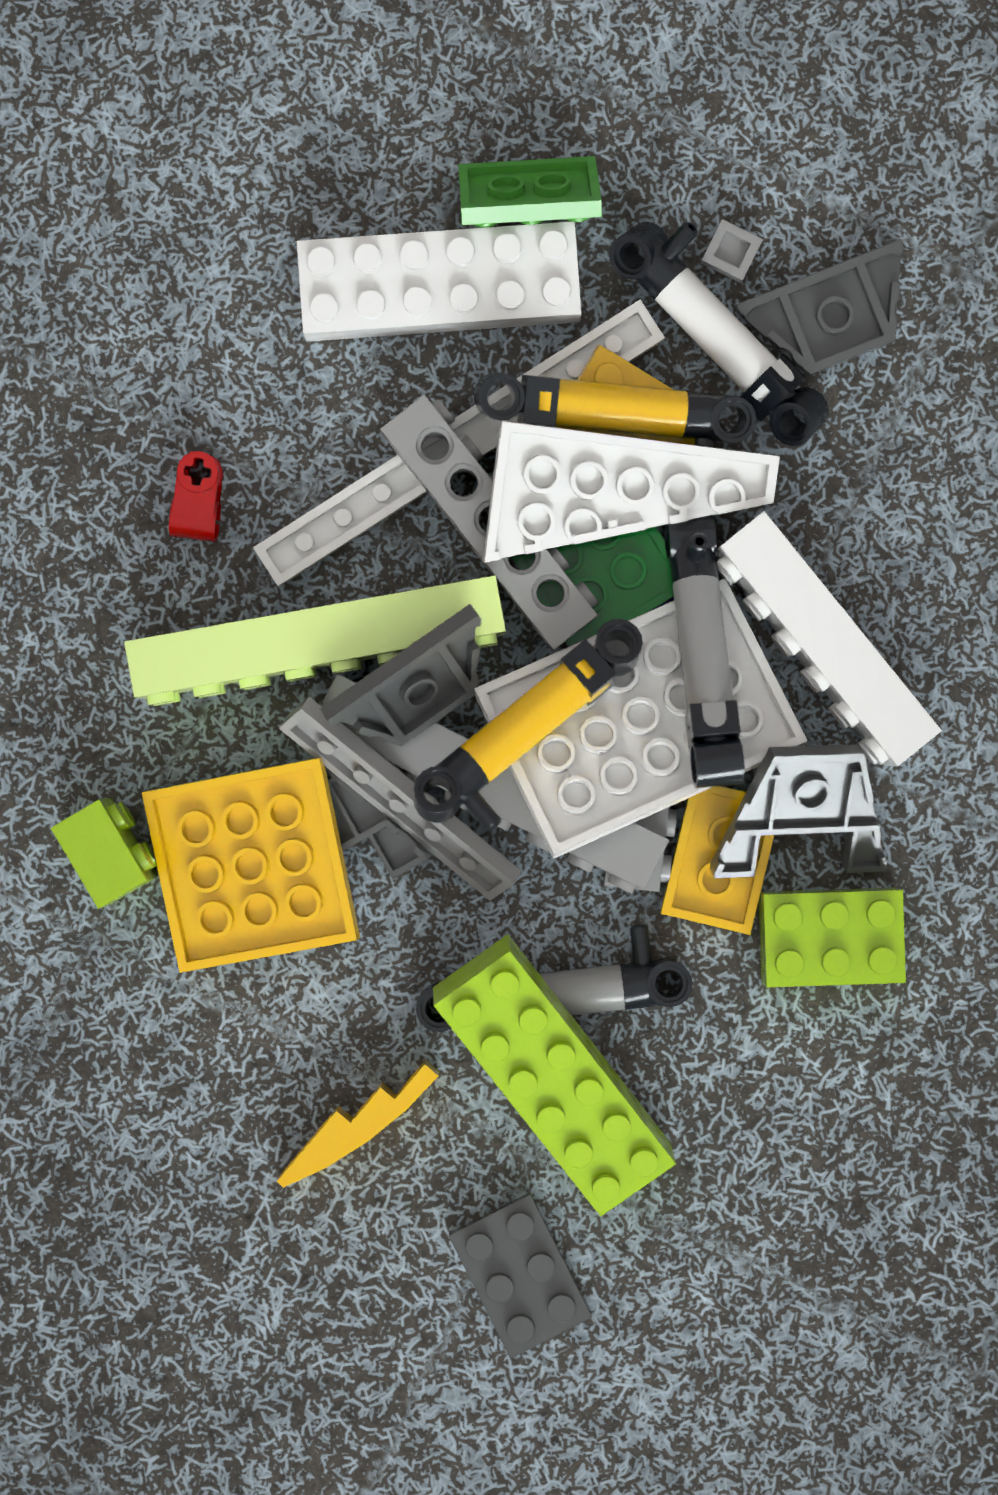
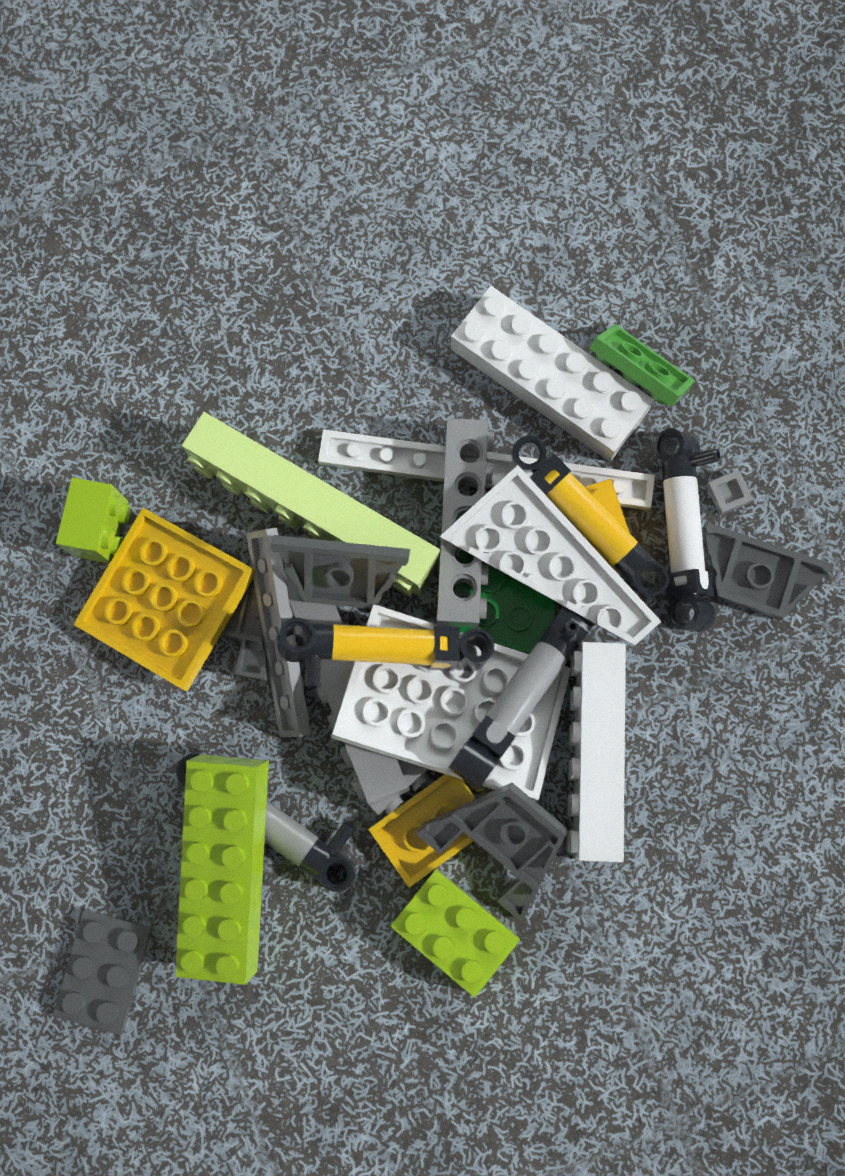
camera: 45 degrees right, 10 degrees down
red piece [169,451,223,542] -> none
yellow slope [277,1059,440,1188] -> none

